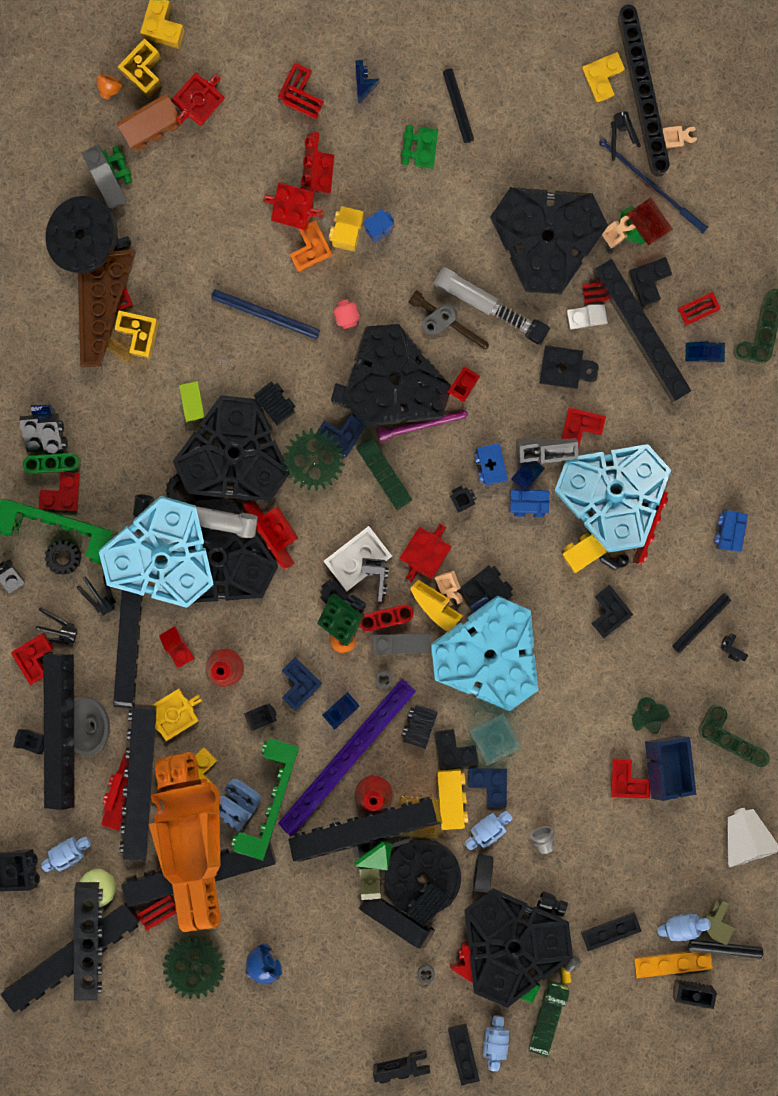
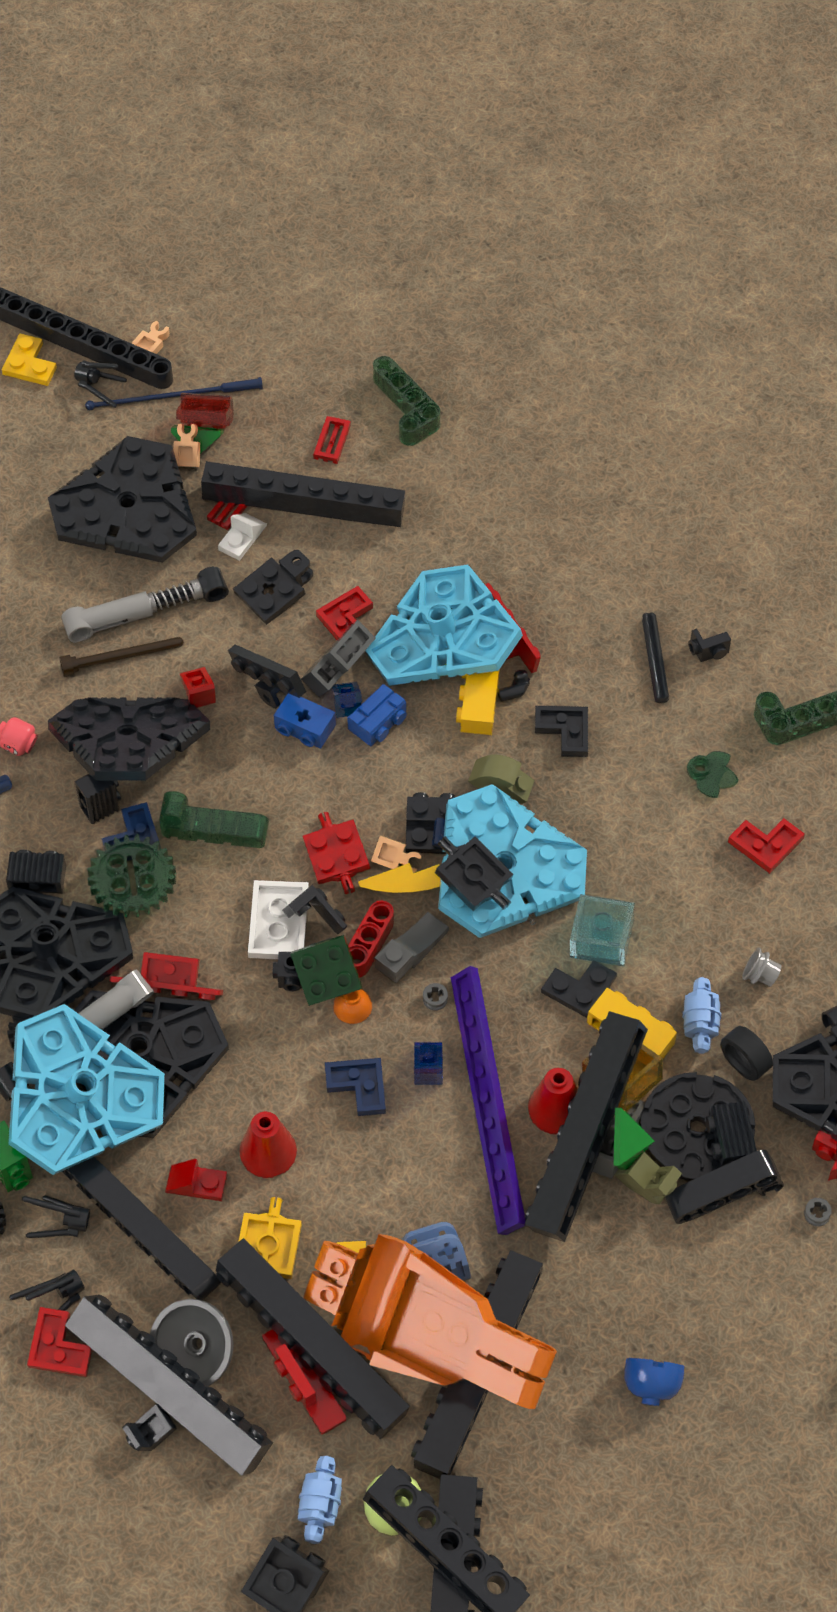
camera: 50 degrees left, 30 degrees down
red tile [137,895,177,931] -> none
clear green gear [163,936,225,999] -> none
green plate [231,738,299,861] -> none
black bracket [244,703,277,731] -> none
magenta piece [377,411,468,443] -> none
black brick [401,704,438,749] -> none
dark grey plate [422,304,457,335] -> none
black brick [449,486,477,513] -> none
dark blue plate [468,768,507,807] -> none
black plate [629,257,672,307] -> none
dark blue piece [645,736,697,801] -> none
clear blue slope [685,341,725,362] -> none
blue brick [714,510,748,552] -> none
none -> black plate [228,644,307,709]
none -> black plate [435,836,514,911]
none -> olive brick [468,754,535,804]

